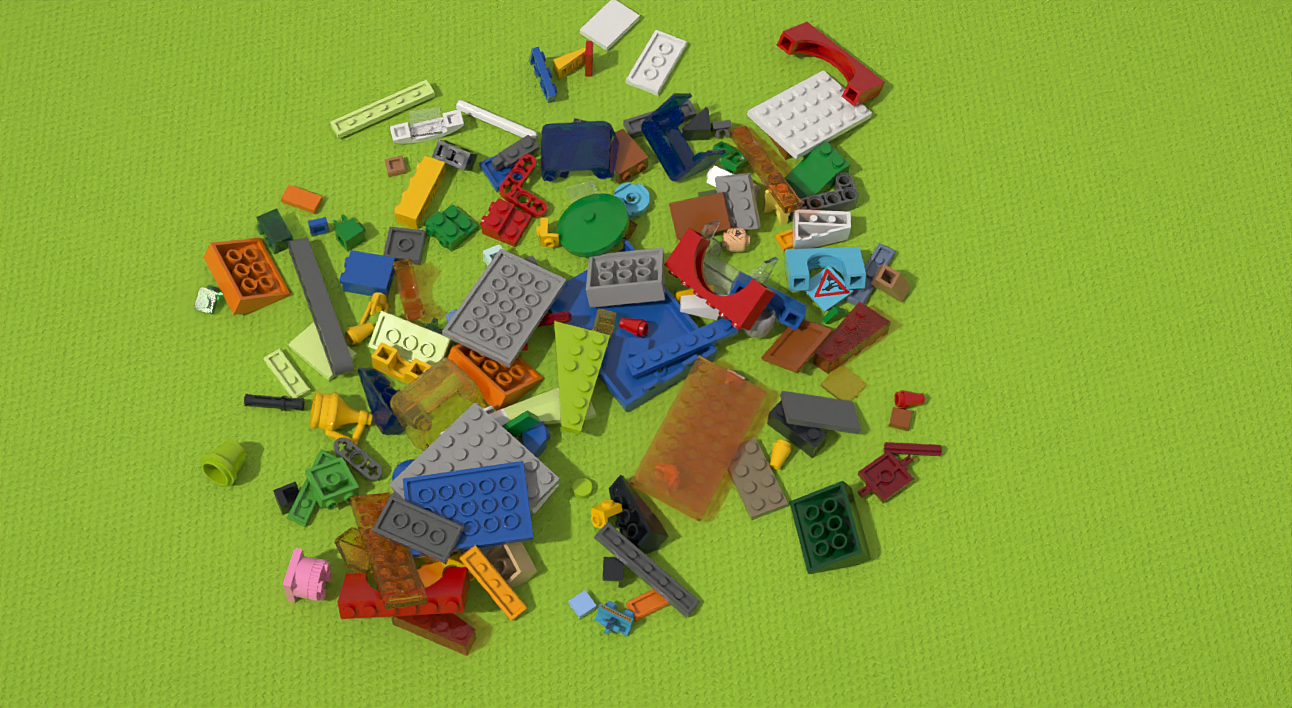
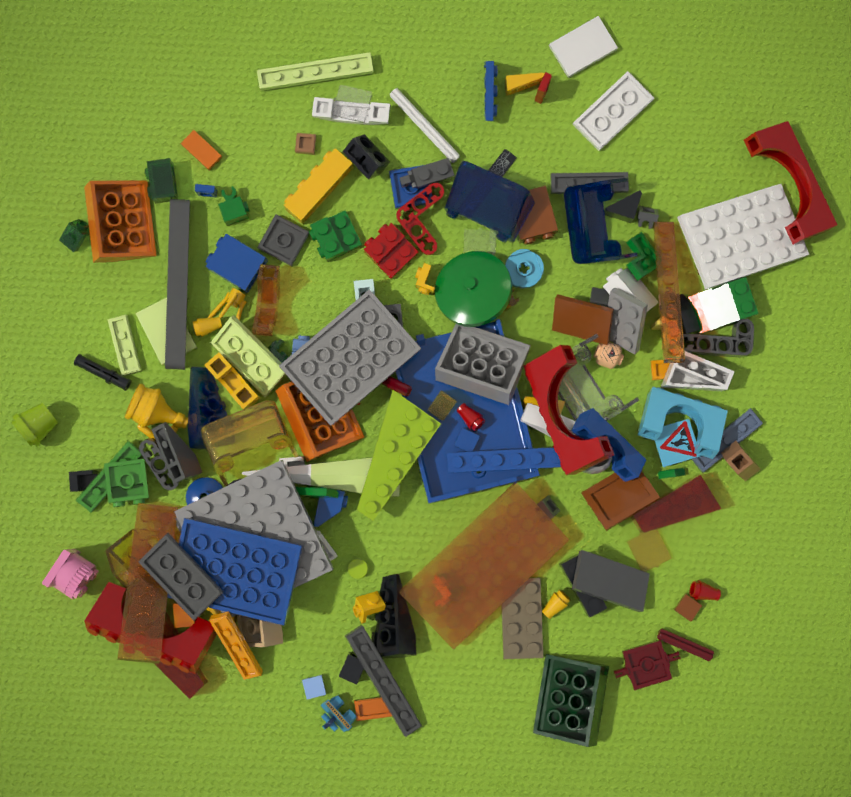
camera: 20 degrees right, 25 degrees up
none -> dark grey slope [152,422,203,484]

